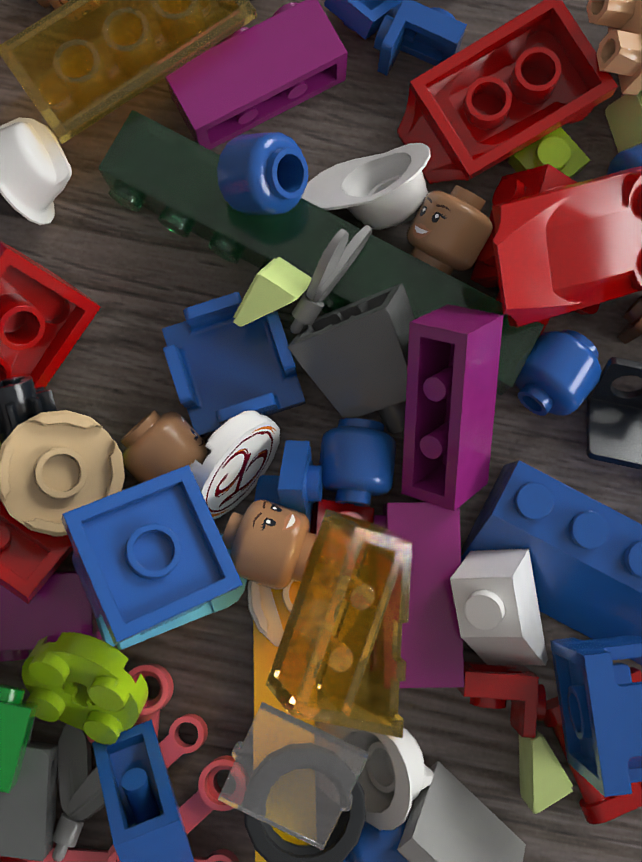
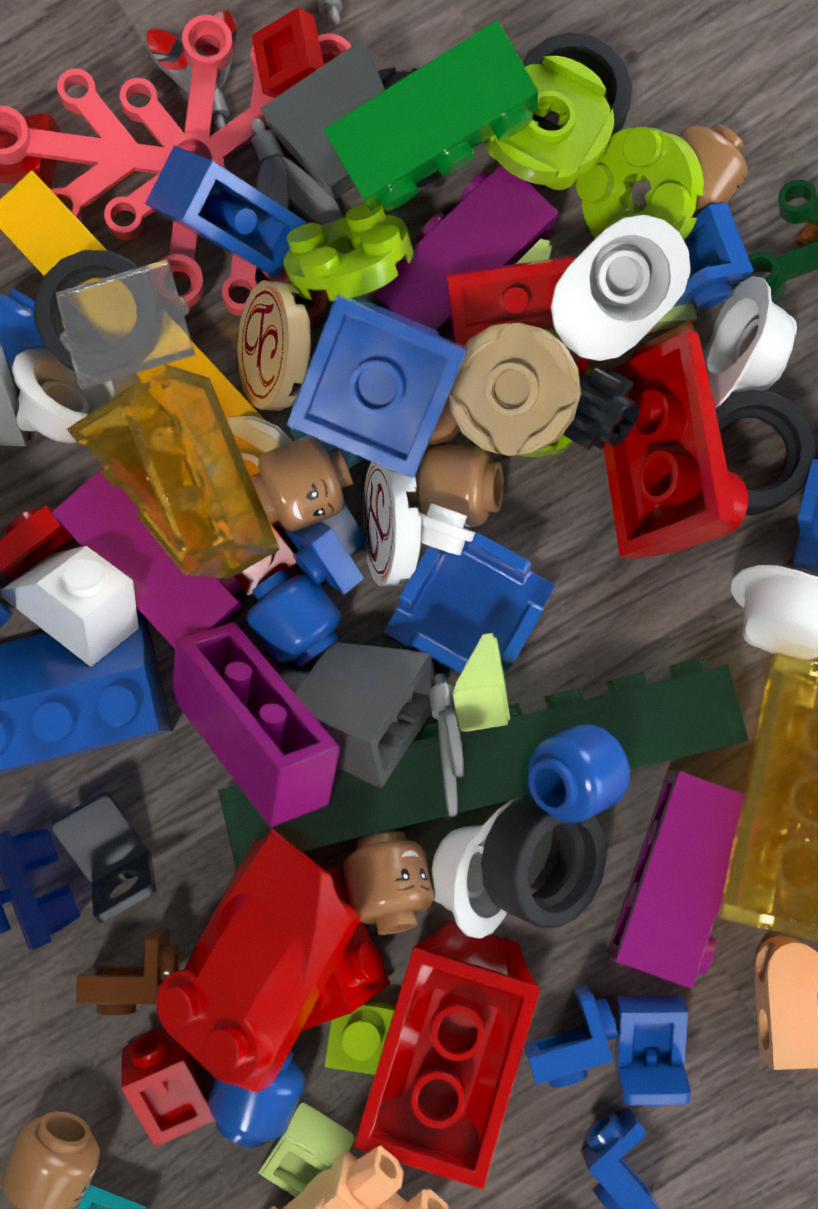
camera: 145 degrees right, 0 degrees up
blue head [513,329,602,416] -> none
none -> tan tile [237,280,311,411]
none -> white plate [418,503,475,555]
none -> black tyre [481,794,607,928]

